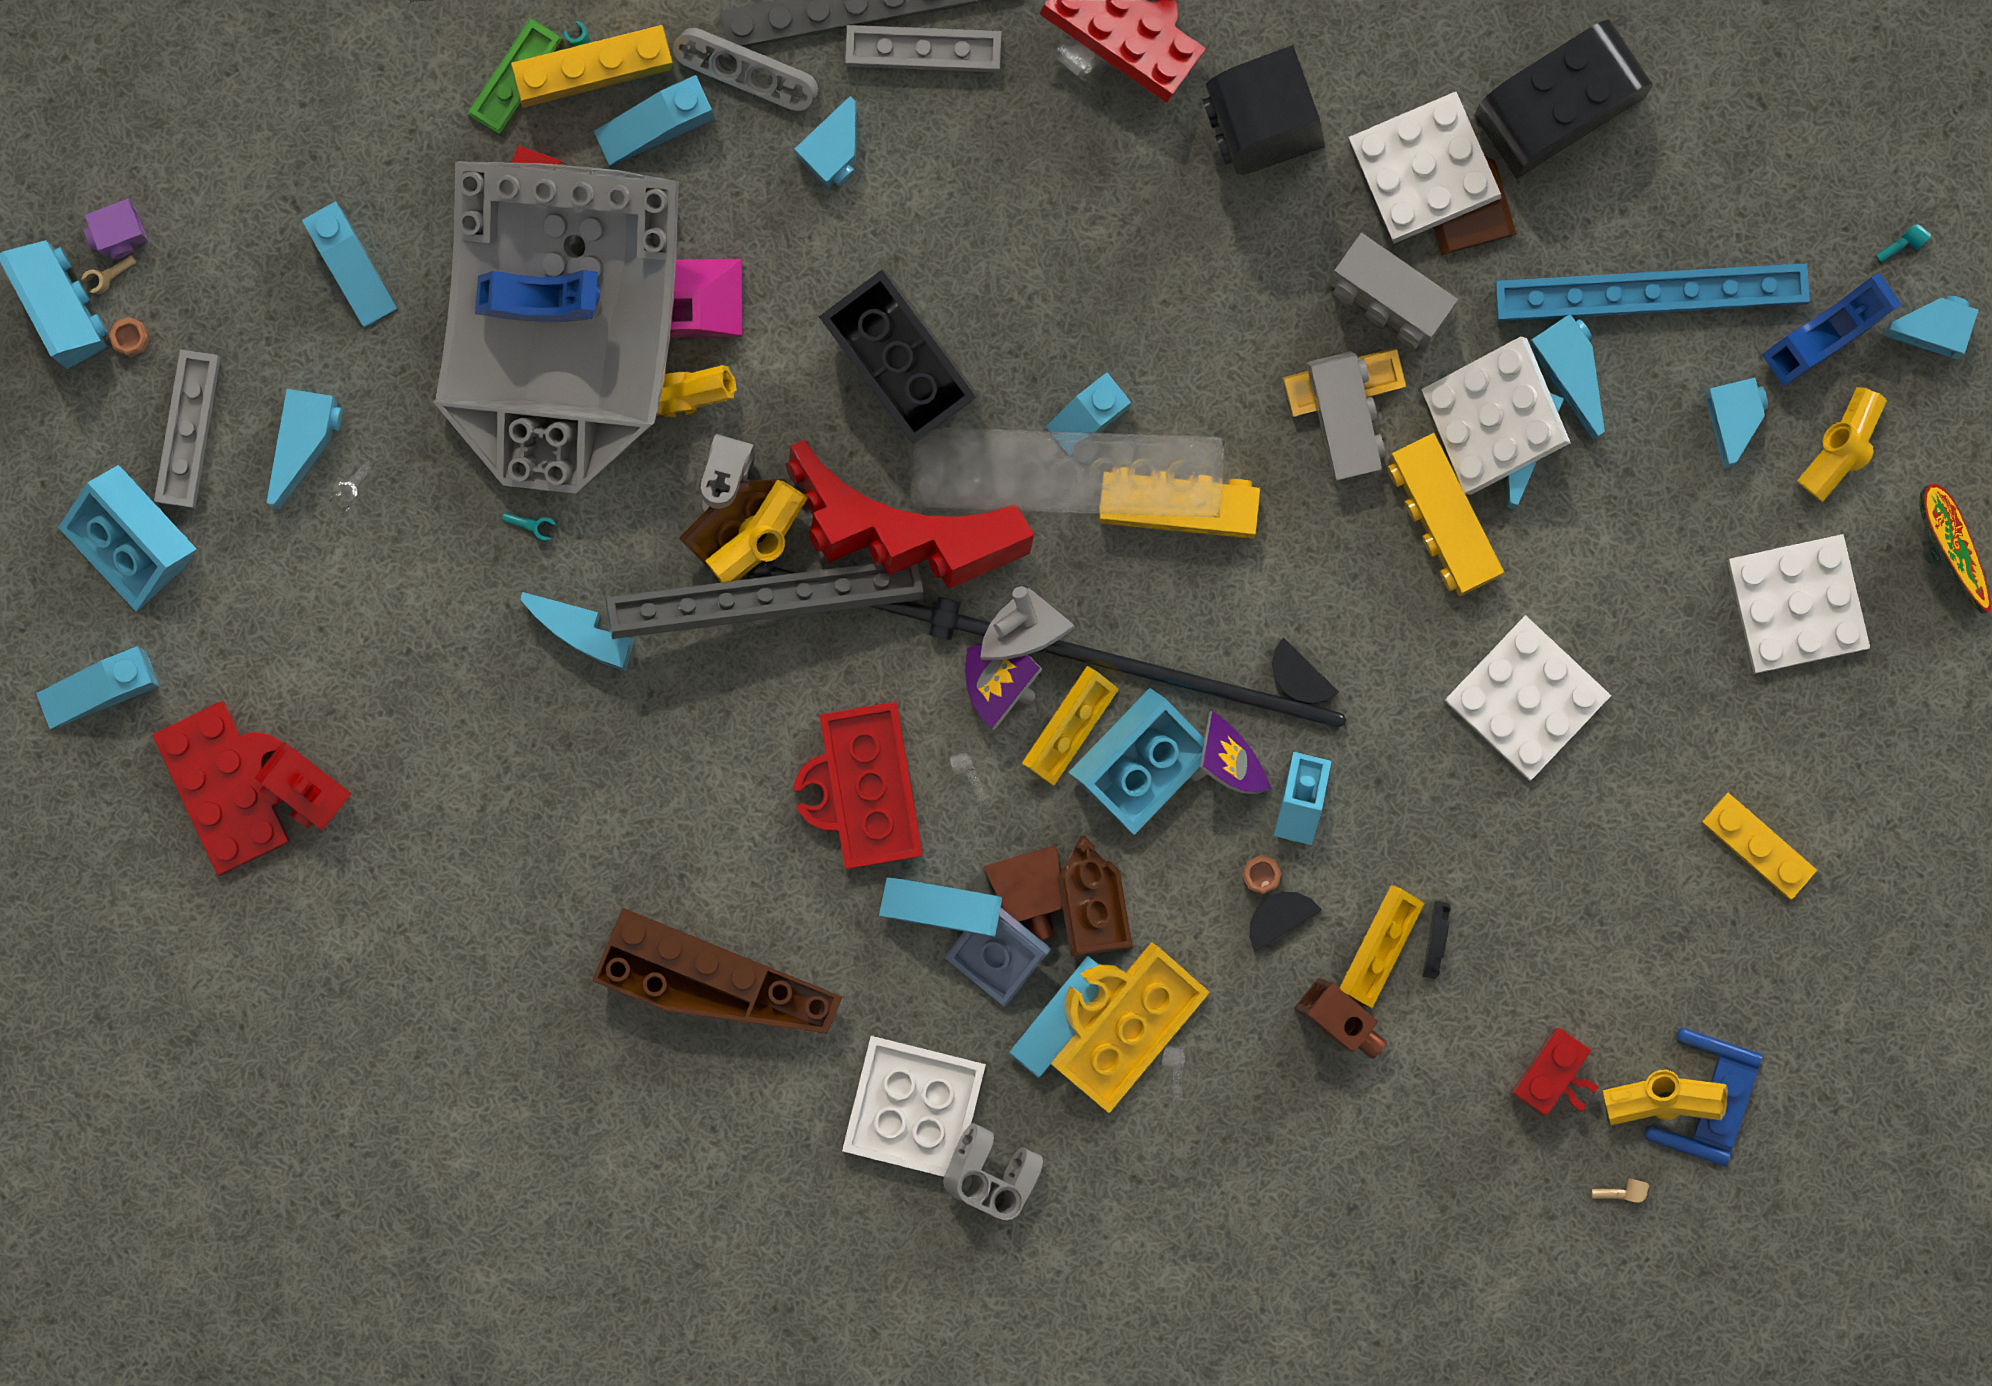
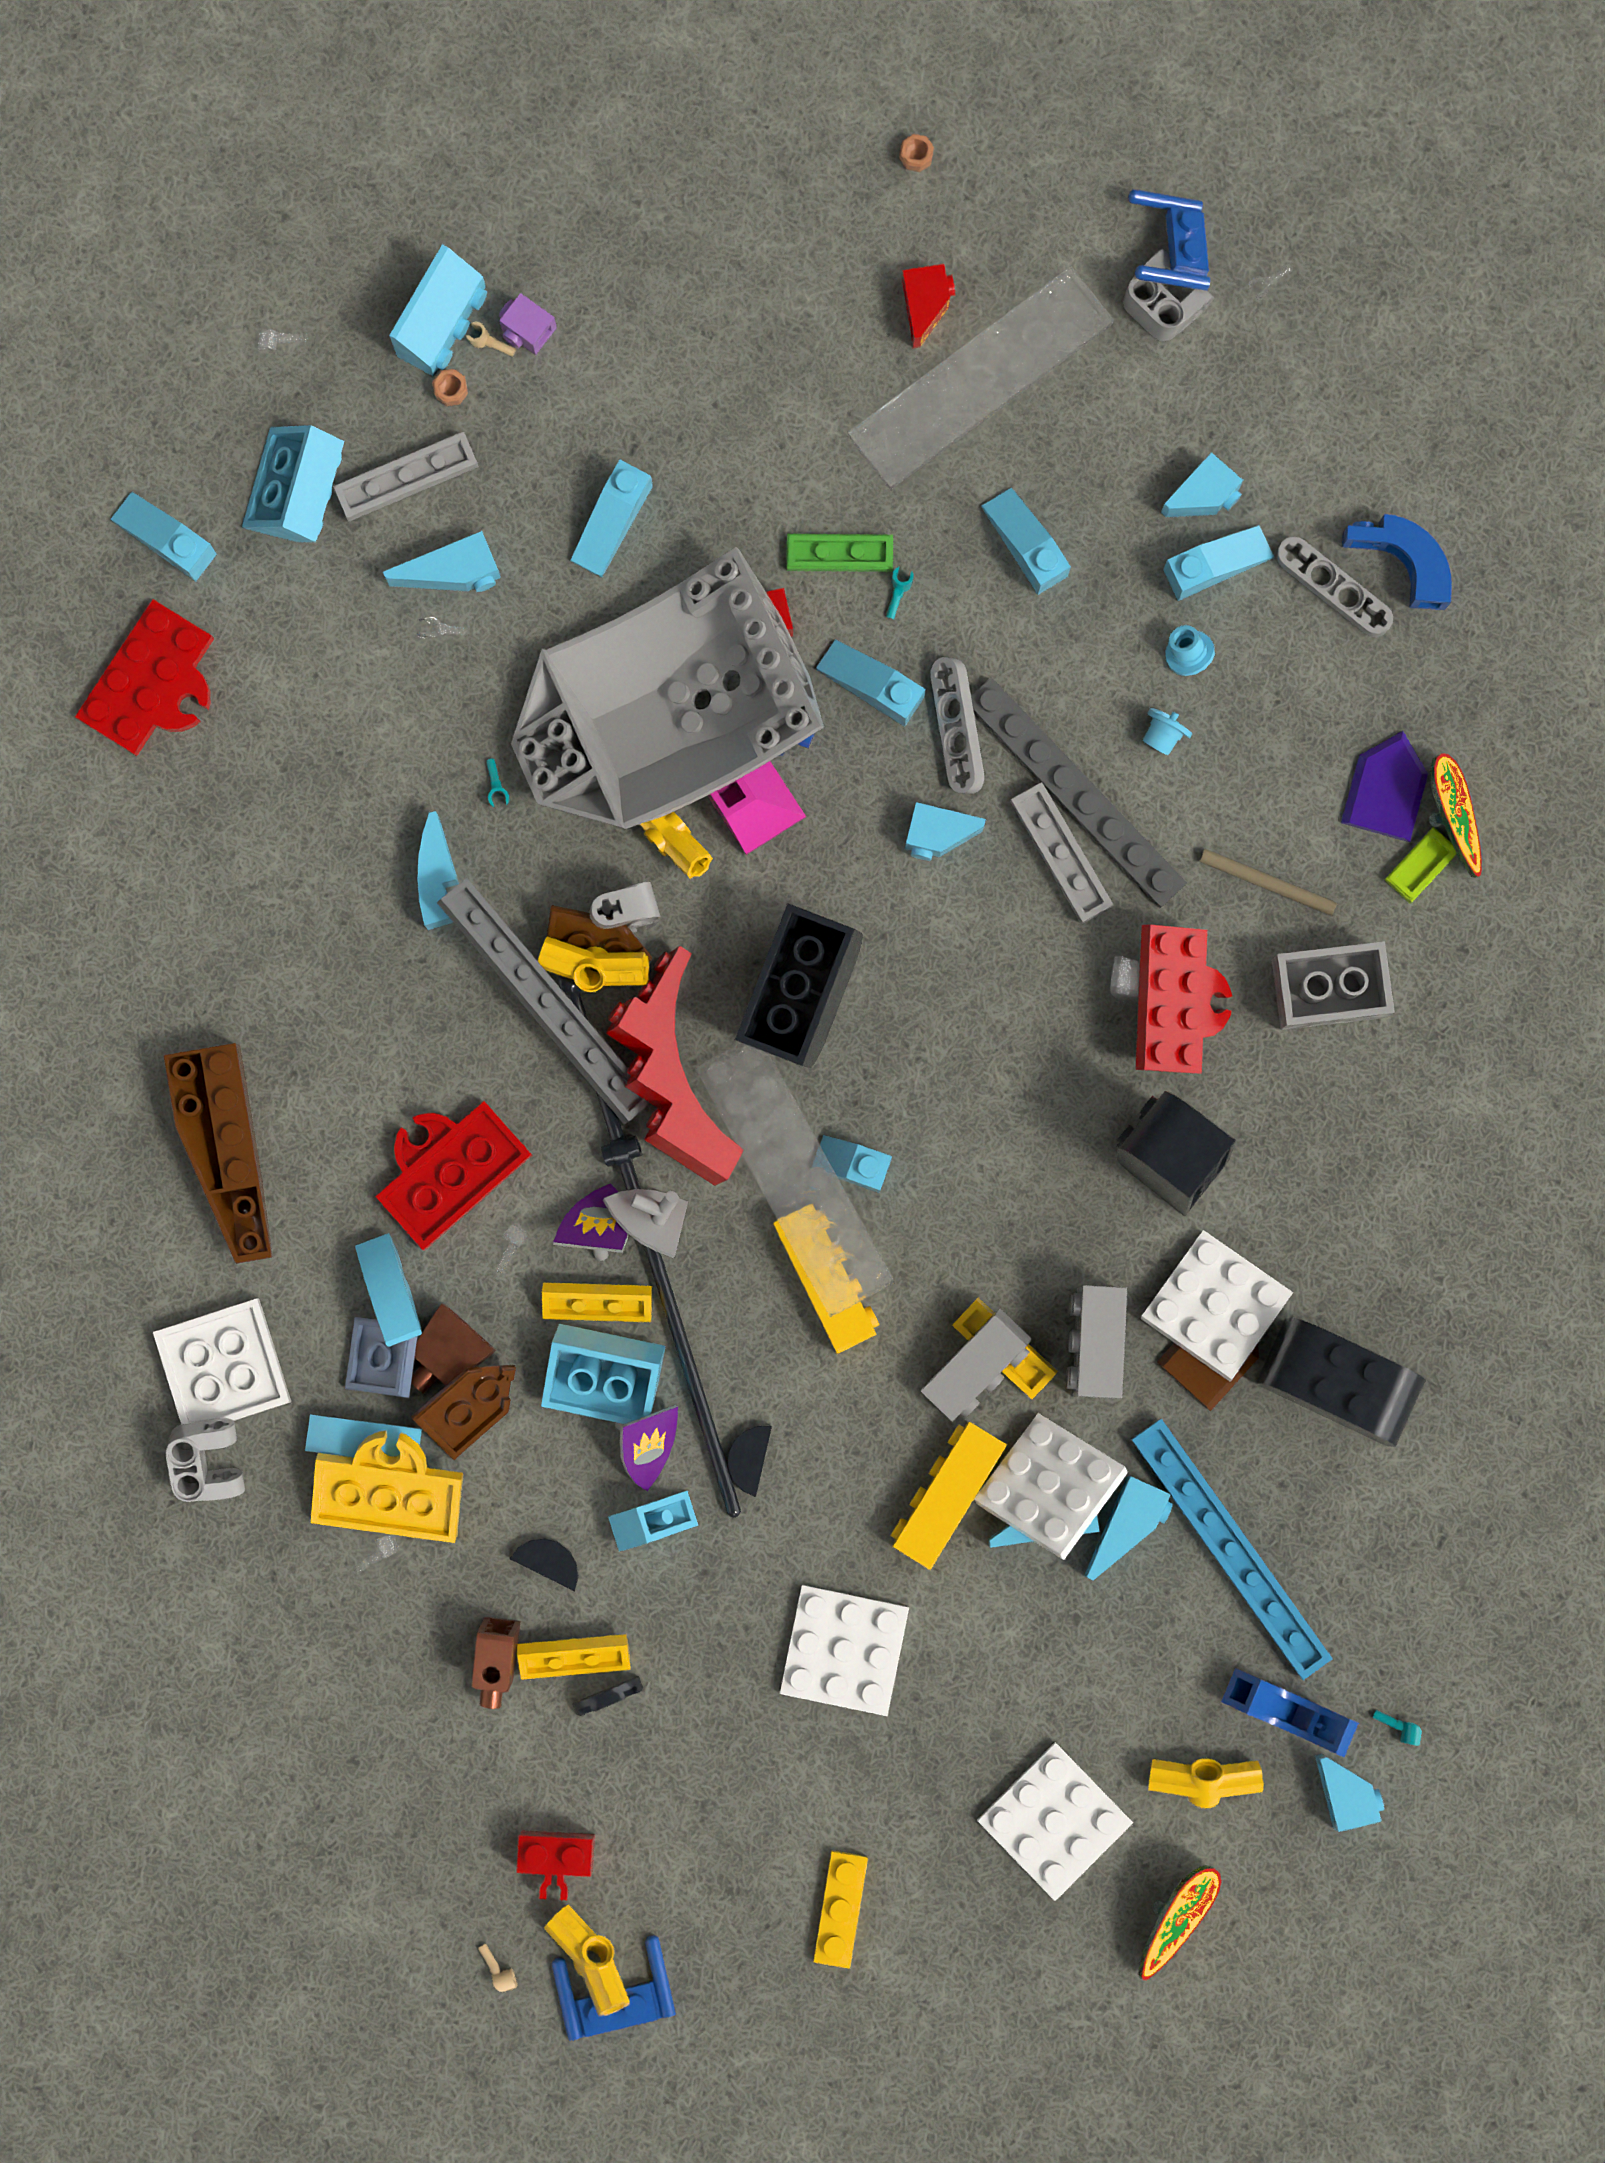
camera: 50 degrees right, 0 degrees up
red brick [255,741,352,830] -> none
blue arch [475,270,600,322] -> none
yellow brick [511,25,672,108] -> none
nougat tile [1242,855,1282,895] -> none
medium azure slope [1704,378,1768,469] -> none

